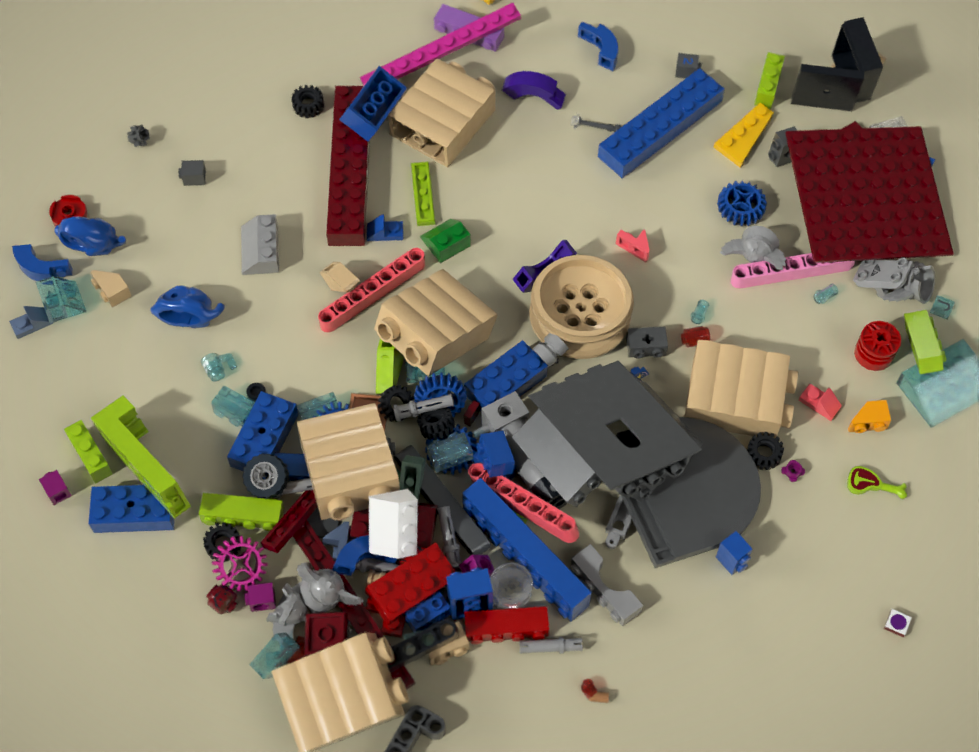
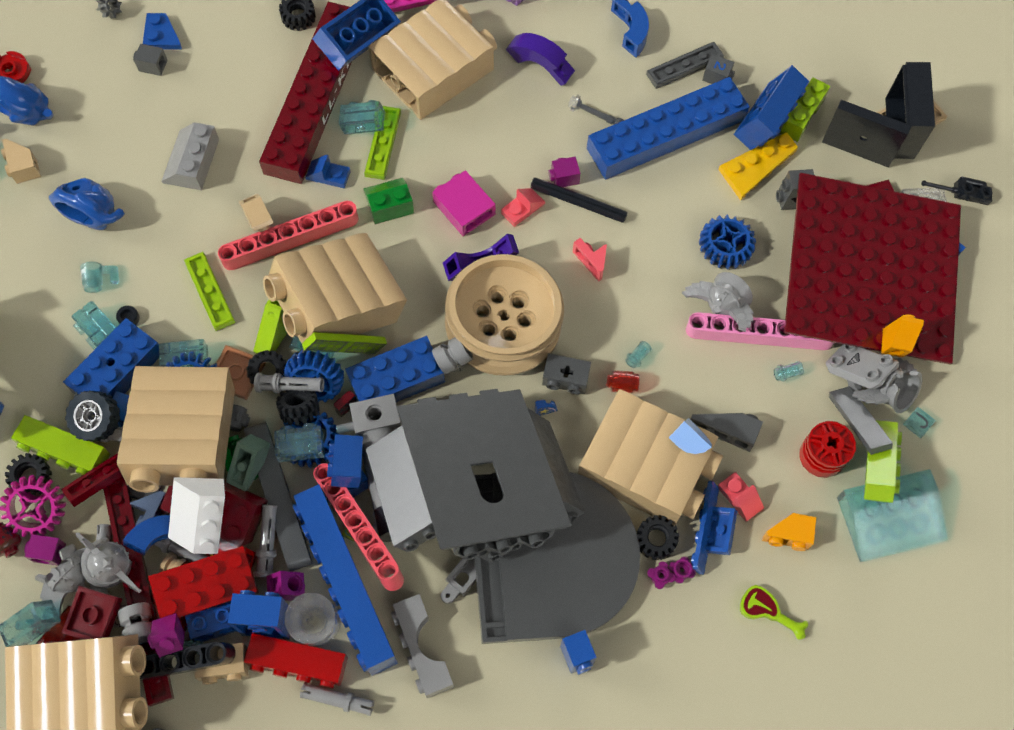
camera: 15 degrees right, 5 degrees up
none -> light grey wheel [118,602,152,645]
none -> blue wing [143,13,182,50]
none -> magenta brick [148,613,185,657]
none -> lime tile [184,252,236,331]
none -> lime tile [302,332,387,354]
none -> clear light blue brick [339,100,385,134]
none -> dark pink brick [432,170,496,236]
none -> coral slope [501,188,545,227]
none -> black axle [531,177,627,223]
none -> magenta brick [548,156,581,187]
none -> dark grey tile [646,42,724,89]
none -> magenta plate [647,561,675,589]
none -> light blue brick [669,418,712,454]
none -> dark grey slope [690,413,763,452]
none -> blue bracket [691,481,738,575]
none -> blue brick [733,65,809,150]
none -> tile [829,386,893,455]
none -> light orange slope [881,315,924,357]
none -> black piece [921,176,993,205]

